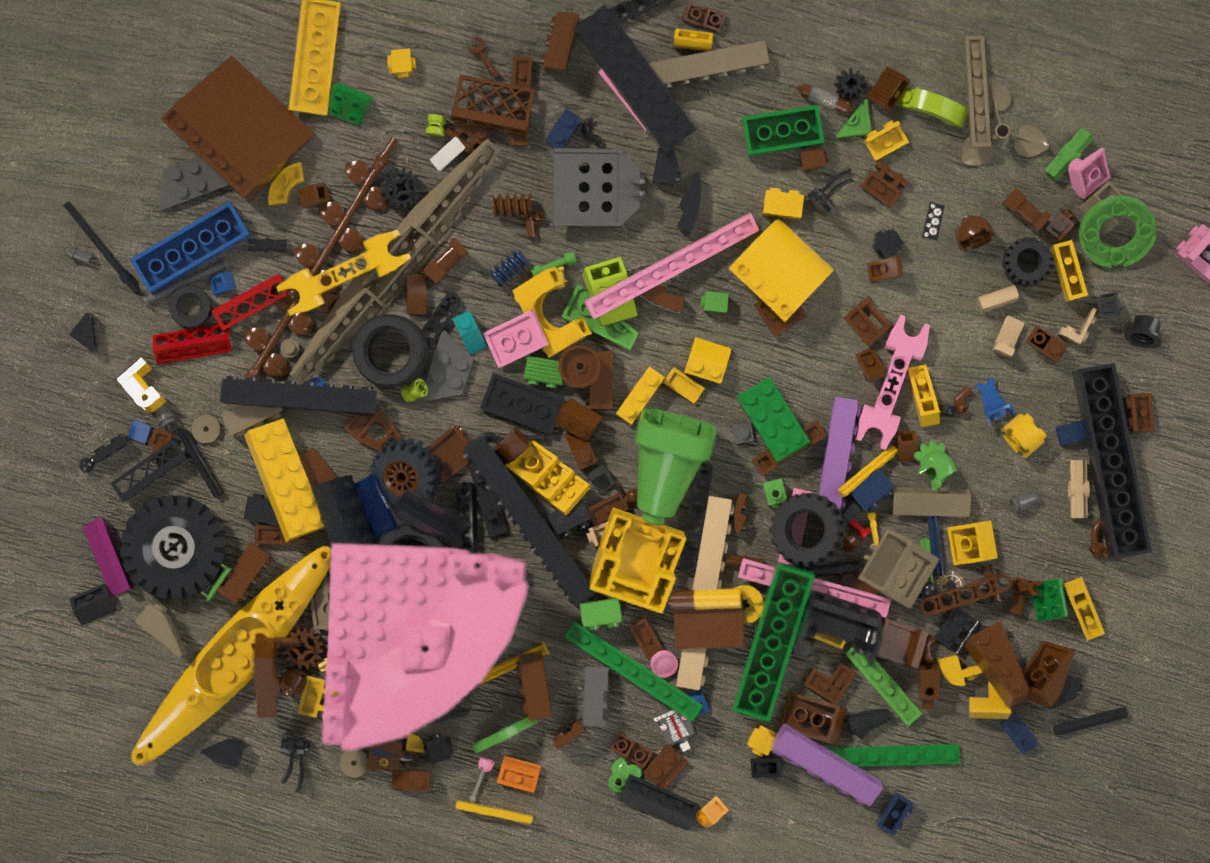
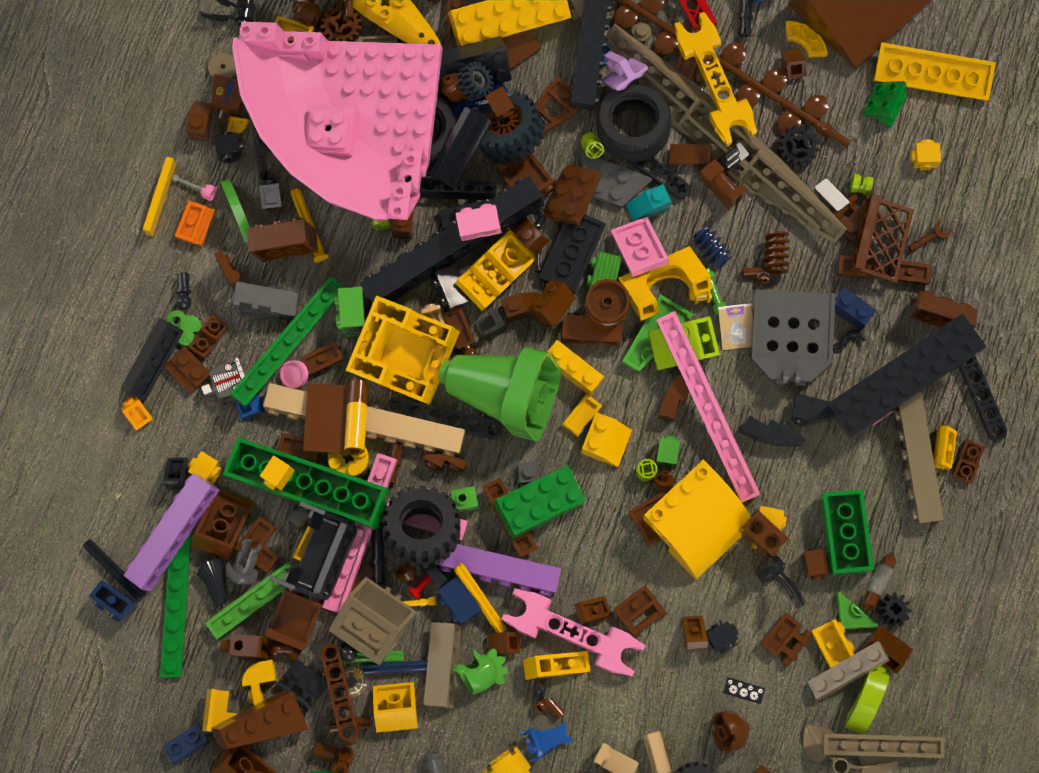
camera: 90 degrees right, 10 degrees down
none -> black axle [83,539,146,601]
none -> black pin [175,272,192,310]
none -> dark grey piece [225,539,261,585]
none -> black bracket [259,178,282,209]
none -> yellow brick [260,455,295,491]
none -> reddish brown plate [277,433,319,463]
none -> reddish brown head [441,73,467,102]
none -> bright pink brick [456,204,502,241]
none -> black bush [457,61,494,100]
none -> reddish brown brick [484,86,514,118]
none -> reddish brown plate [543,165,602,225]
none -> lavender bracket [601,51,648,91]
none -> lime wheel [636,459,657,482]
none -> reddish brown tile [653,471,674,492]
none -> sticker [717,143,749,174]
none -> sticker [718,303,753,350]
none -> reddish brown brick [739,510,788,559]
none -> dark tan plate [808,641,890,701]

